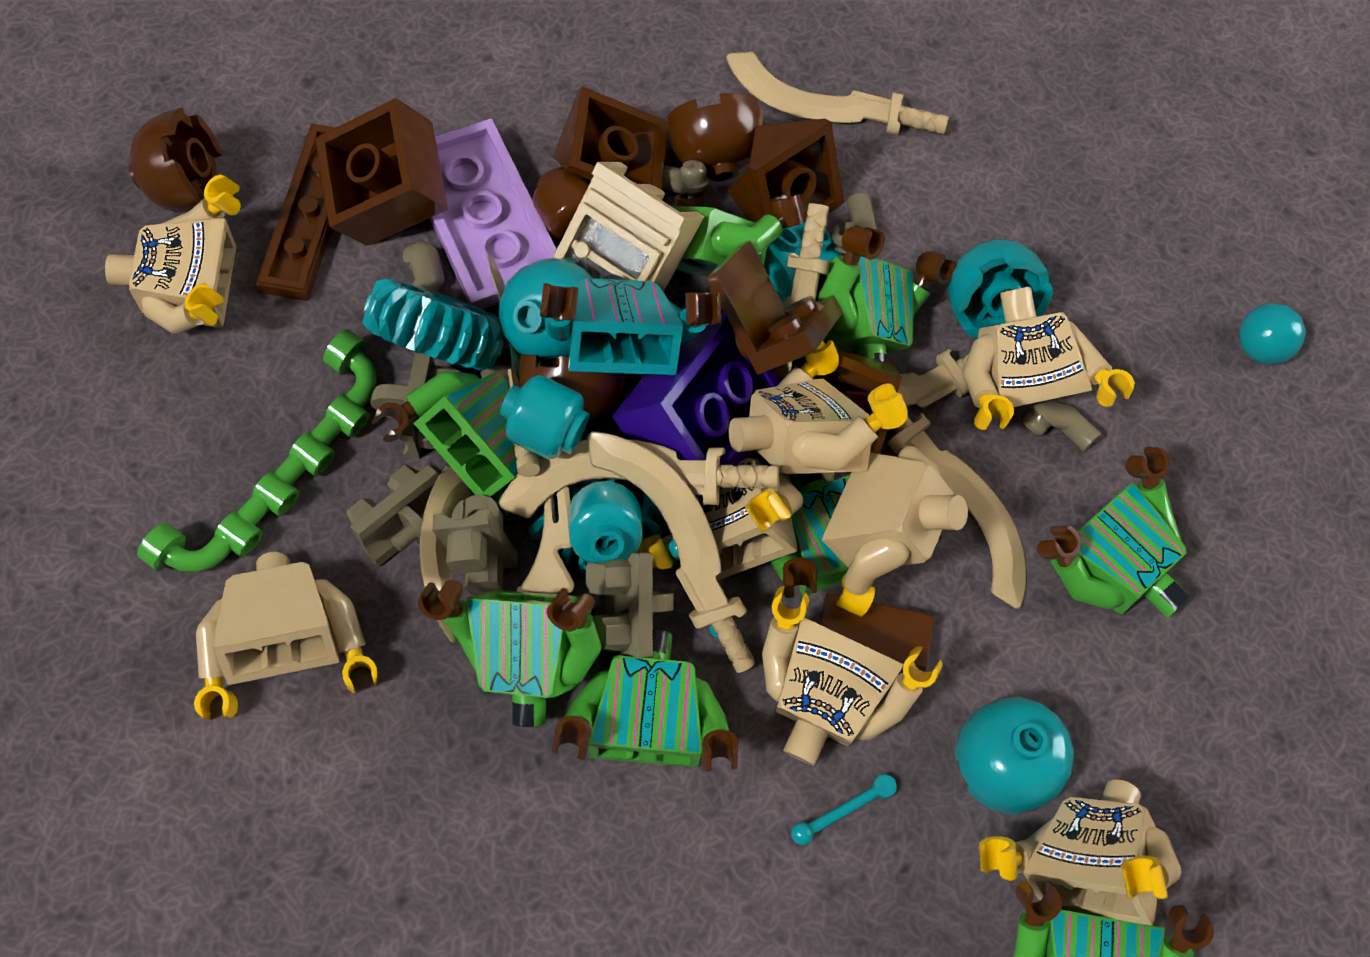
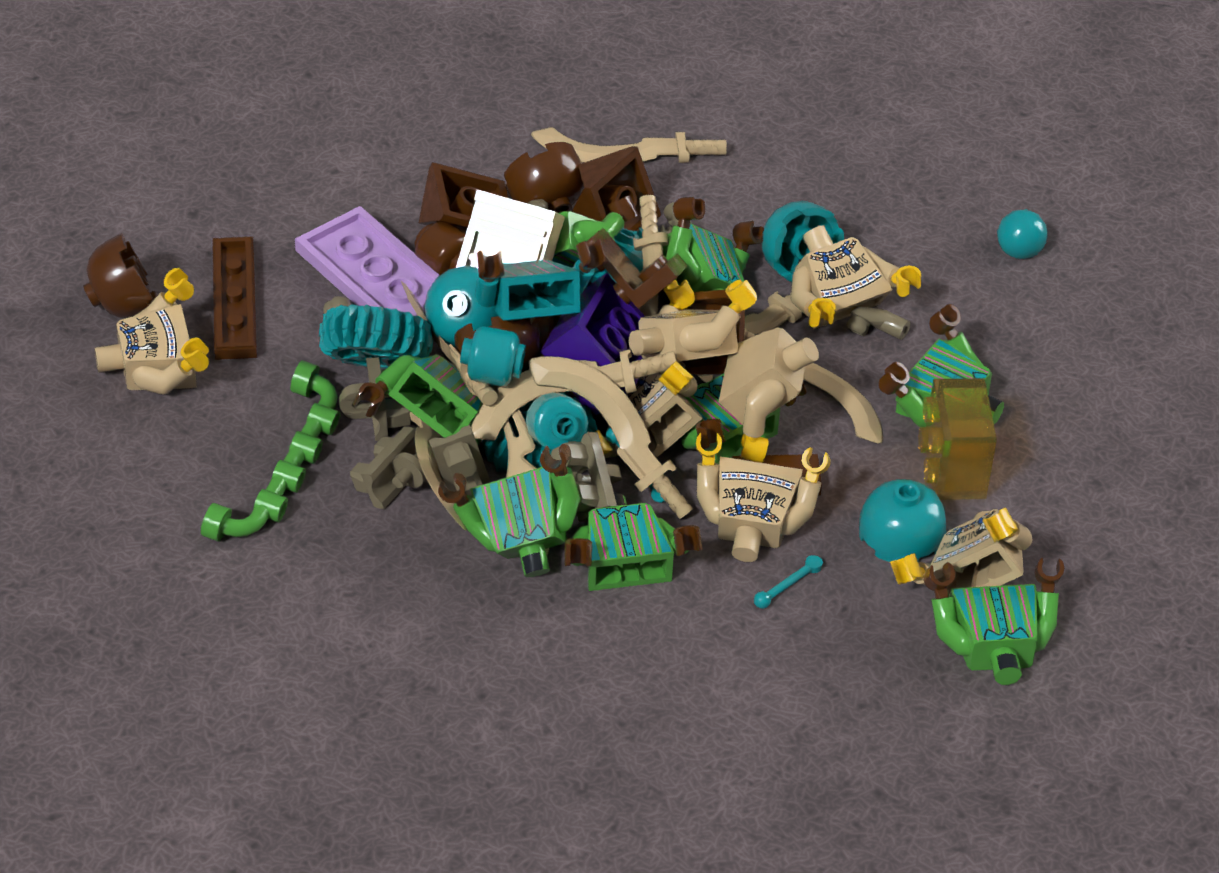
camera: 10 degrees left, 20 degrees down
tan torso [194,552,378,720] -> none
reddish brown brick [315,98,448,246] -> none
none -> clear yellow brick [918,378,997,500]

